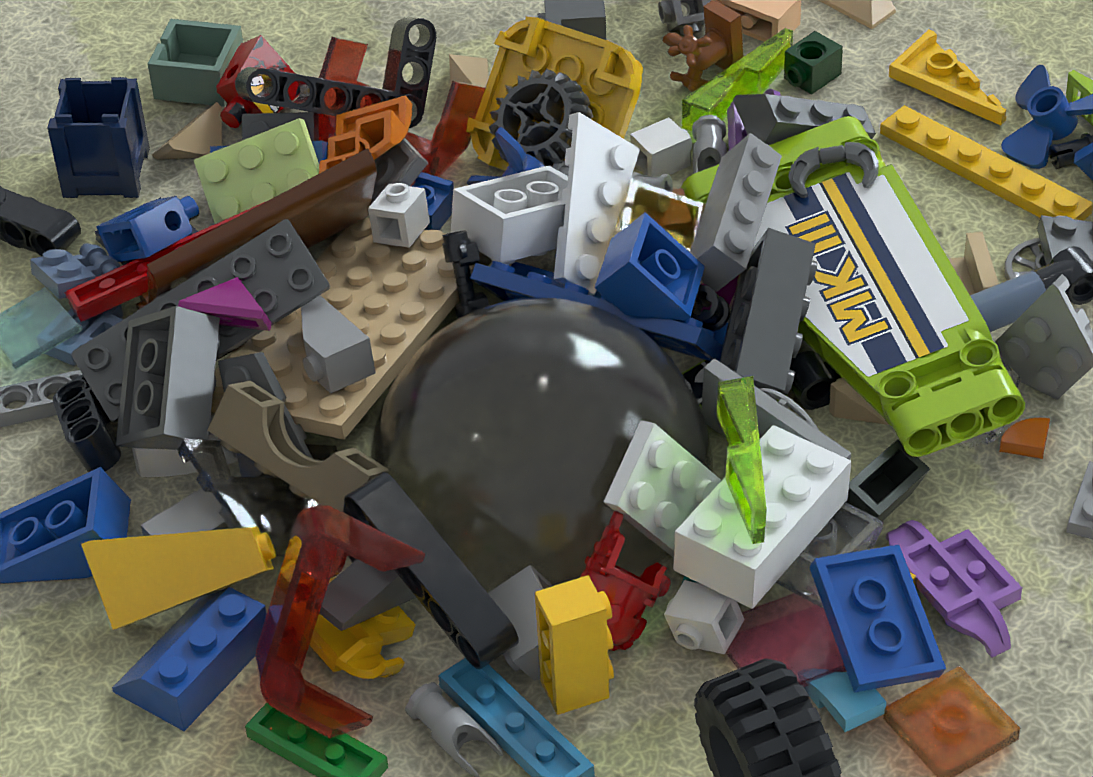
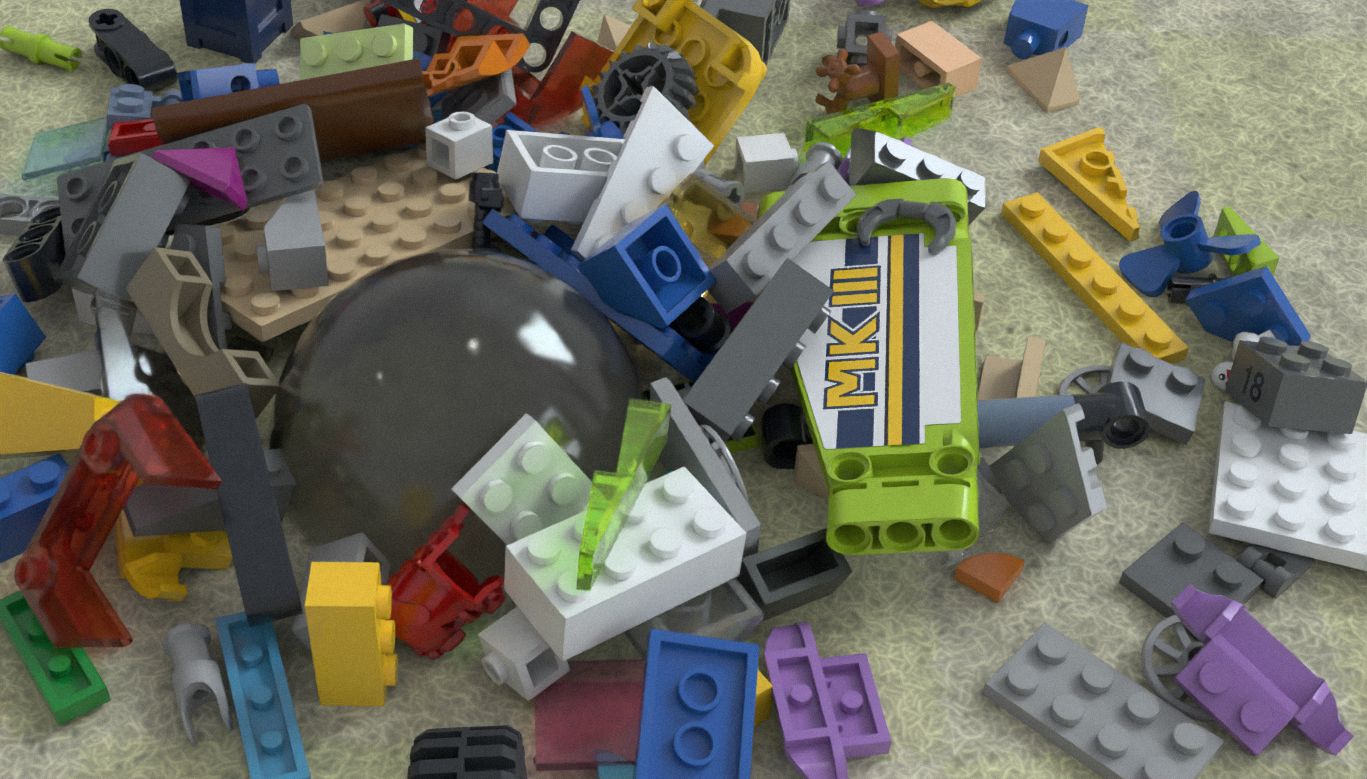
camera: 15 degrees right, 0 degrees up
dark green brick [784,31,843,95] -> none

